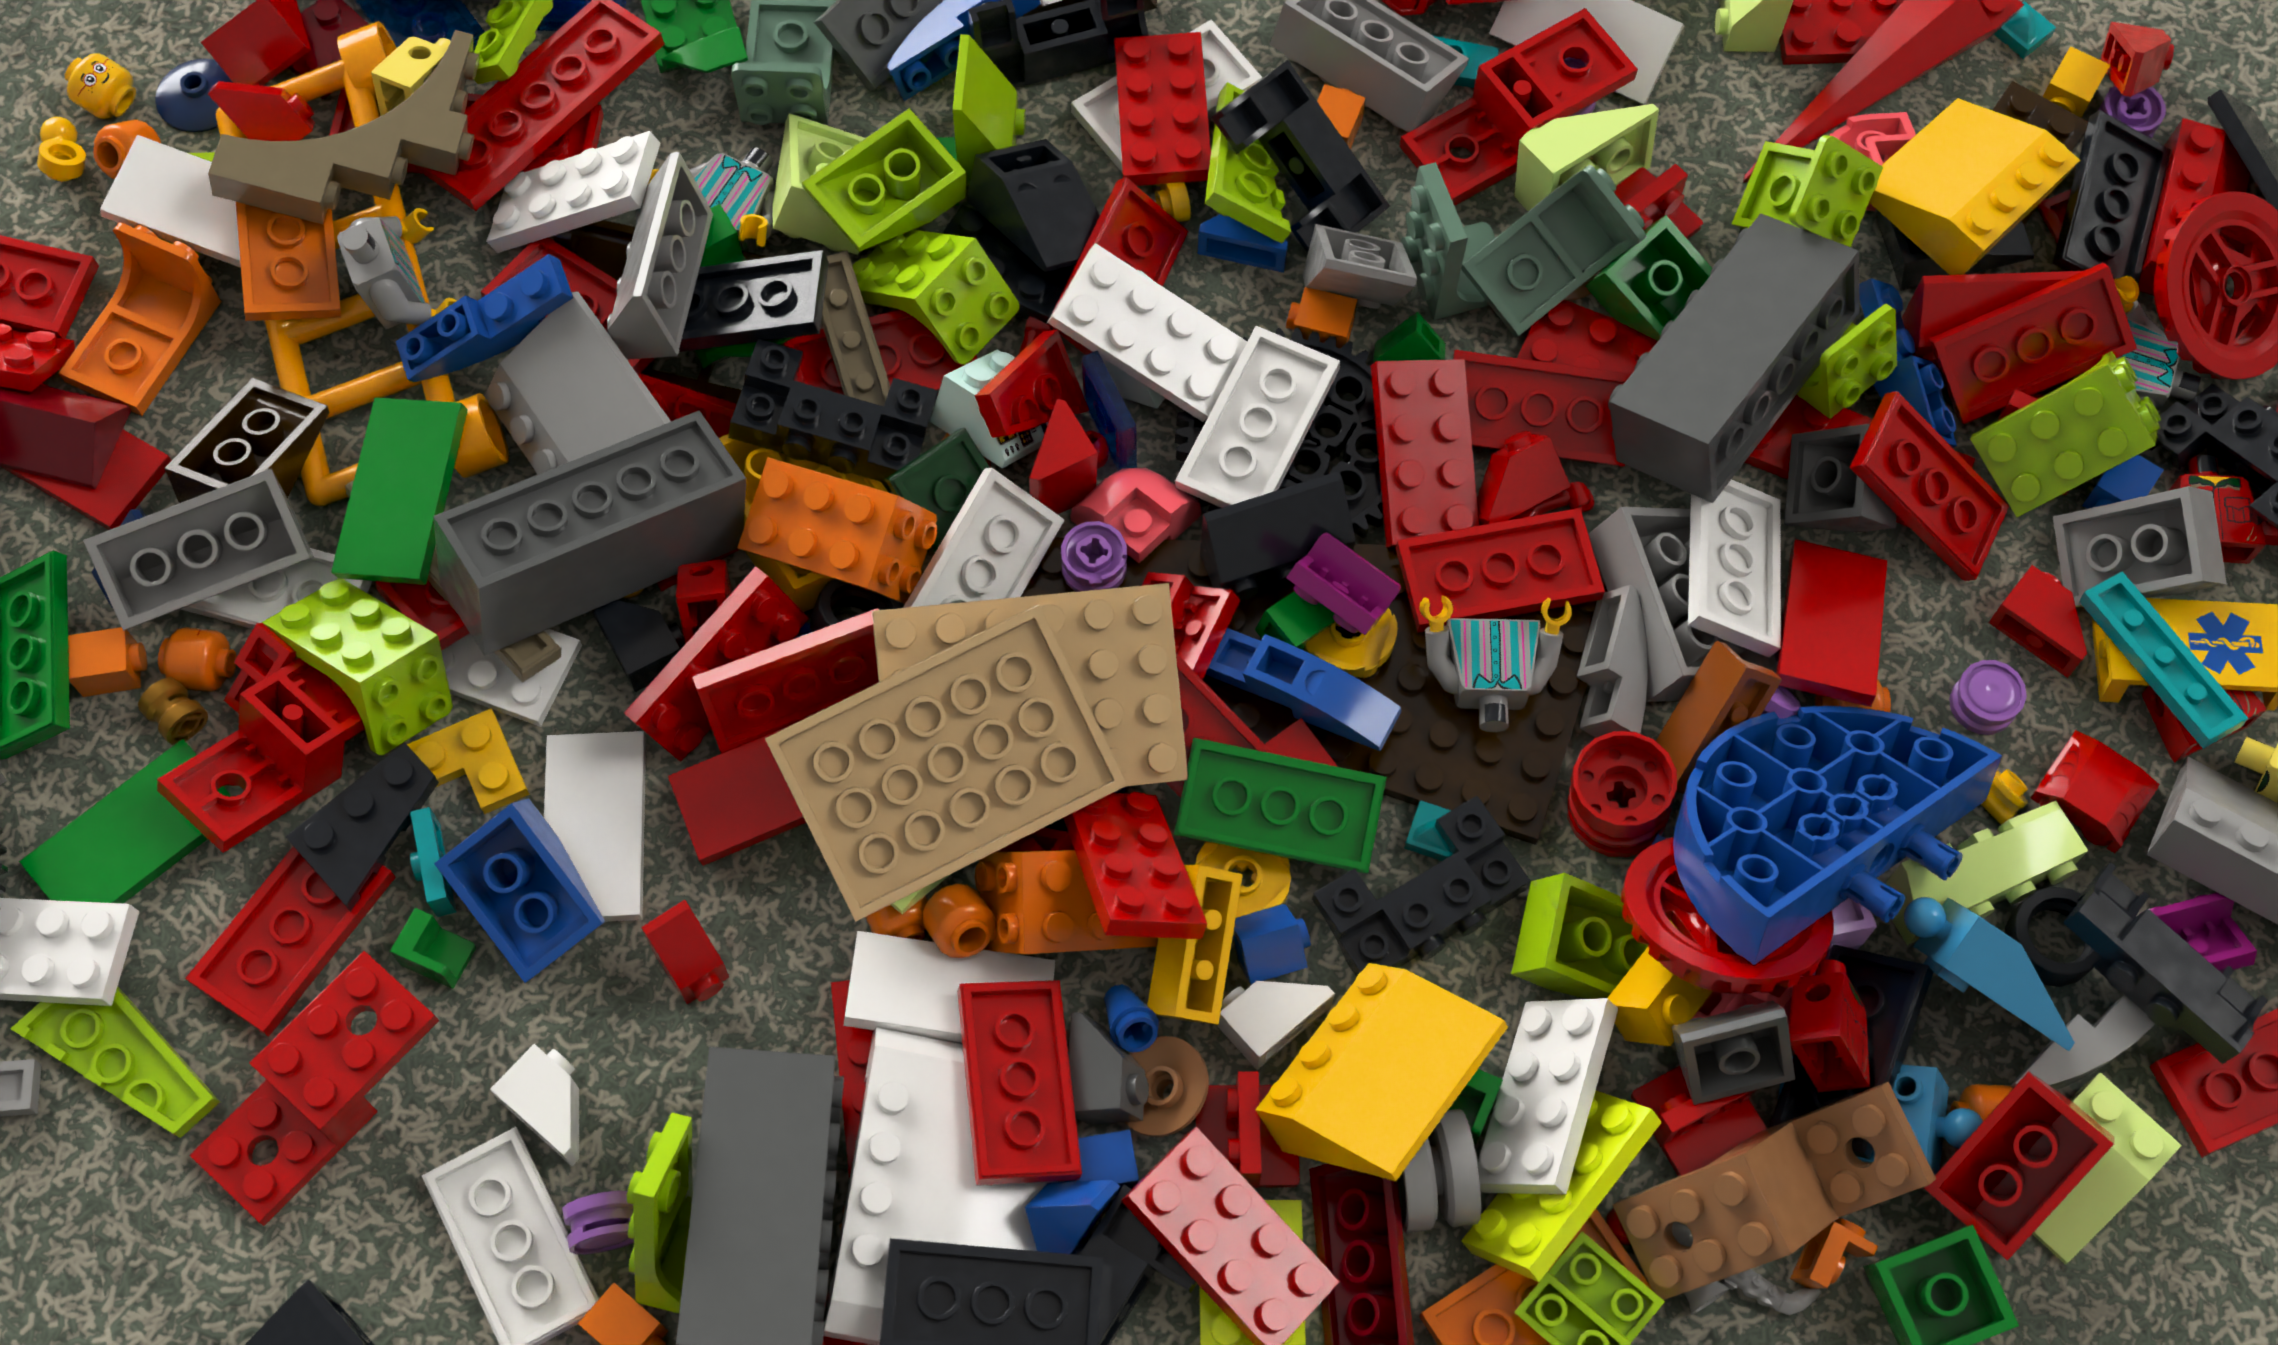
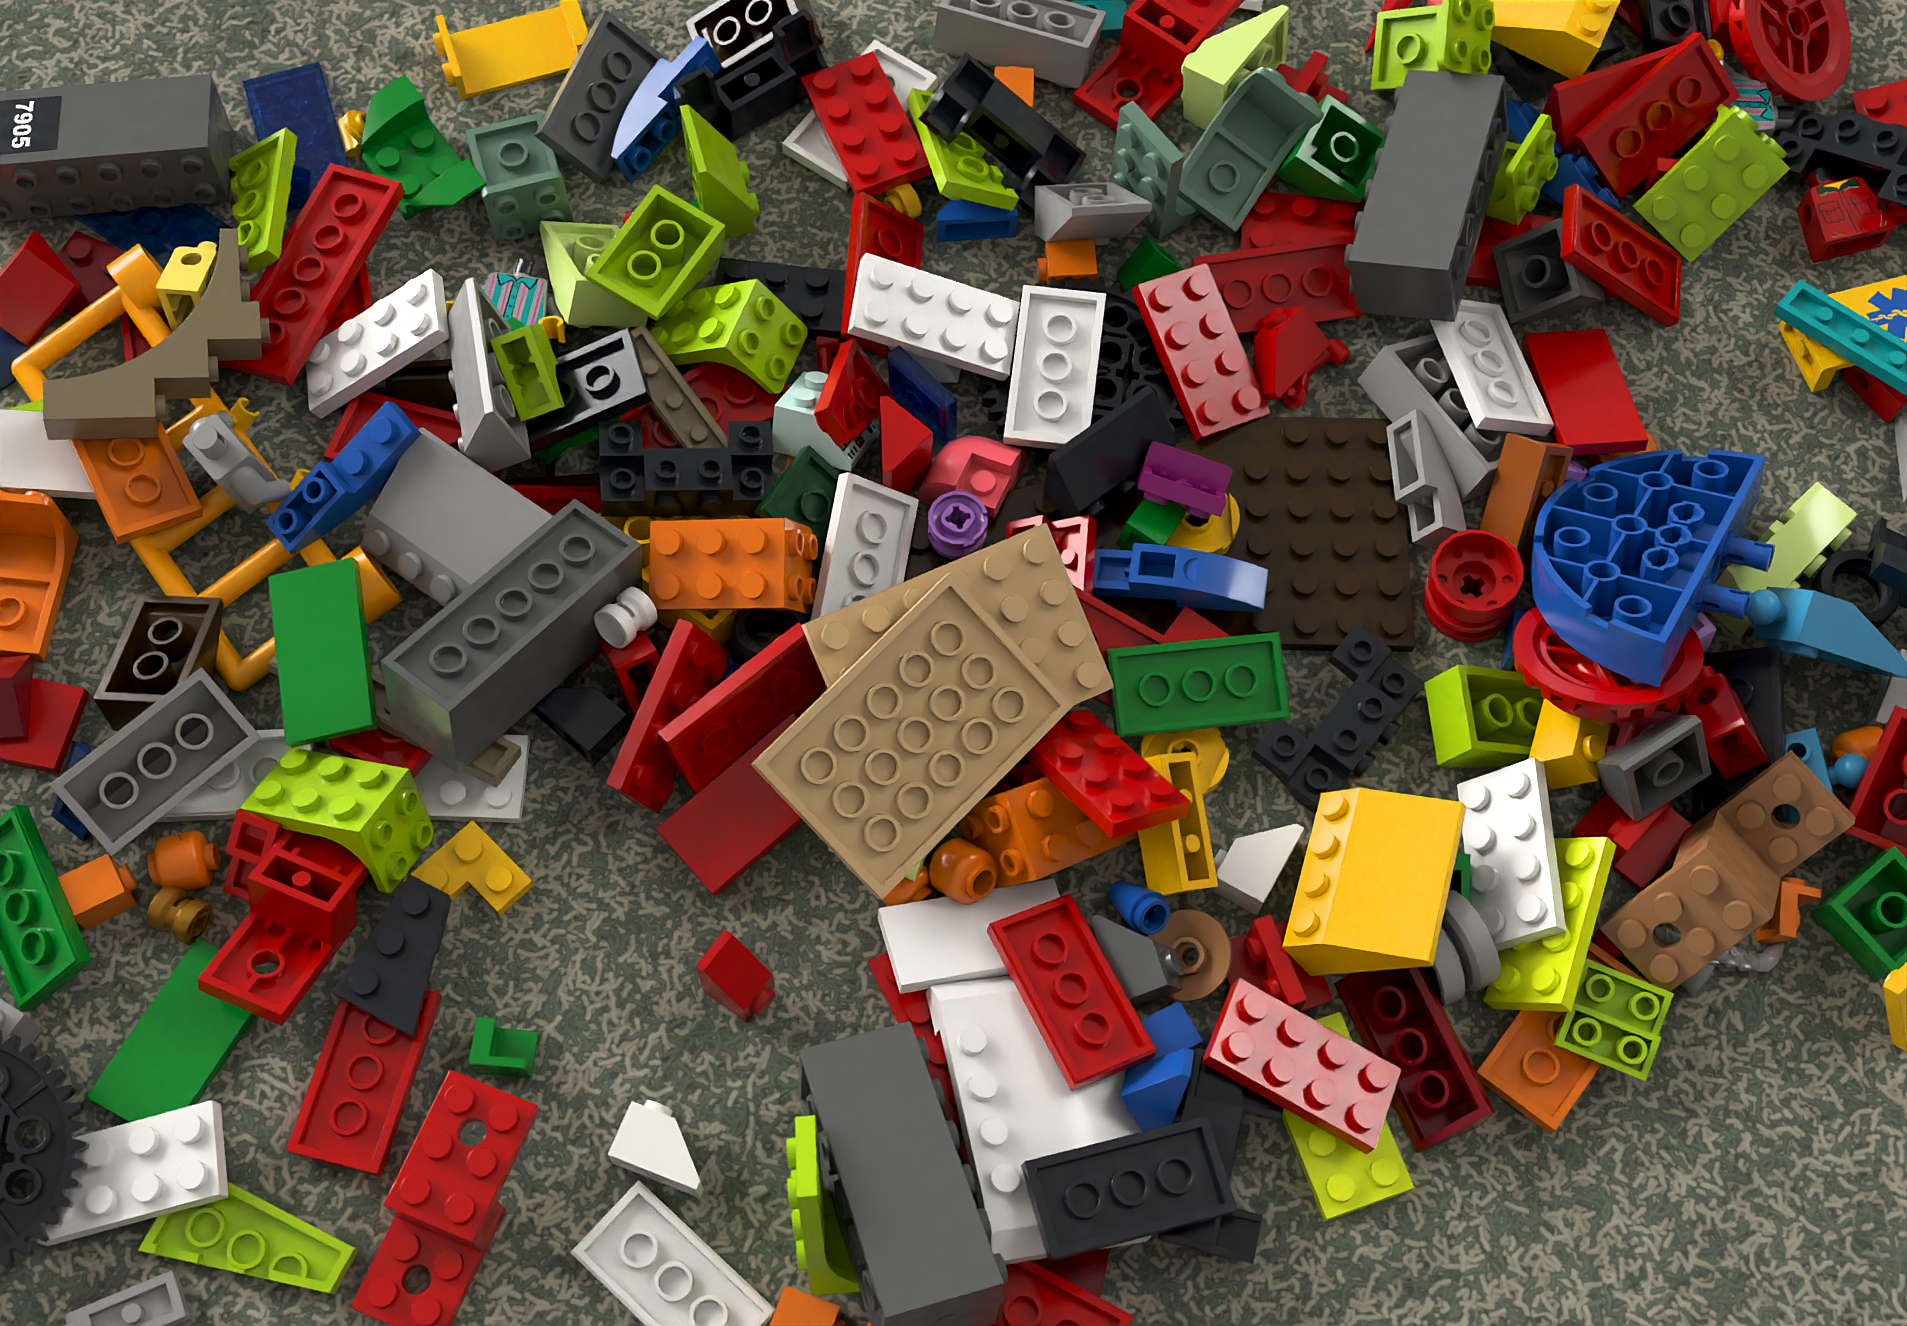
camera: 20 degrees left, 0 degrees up
red slope [208,81,315,141] -> none
teal plate [410,807,457,917] -> none
blue slope [434,798,605,983] -> none
white tile [544,731,646,922] -> none
medium lavender wheel [562,1191,634,1255] -> none
black slope [966,139,1100,273] -> none
blue brick [1233,903,1311,984] -> none
red plate [1396,508,1605,633] -> none
teal tile [1404,800,1453,861] -> none
light grey torso [1419,595,1572,732] -> none
medium lavender wheel [1949,660,2027,735] -> none
yellow plate [1981,769,2028,825] -> none
red slope [1988,565,2087,678] -> none
red slope [2030,730,2160,854] -> none
light grey slope [2053,486,2227,608] -> none
blue brick [2082,455,2164,509] -> none
none -> lime arch [490,323,565,422]
none -> white wheel [594,587,658,648]

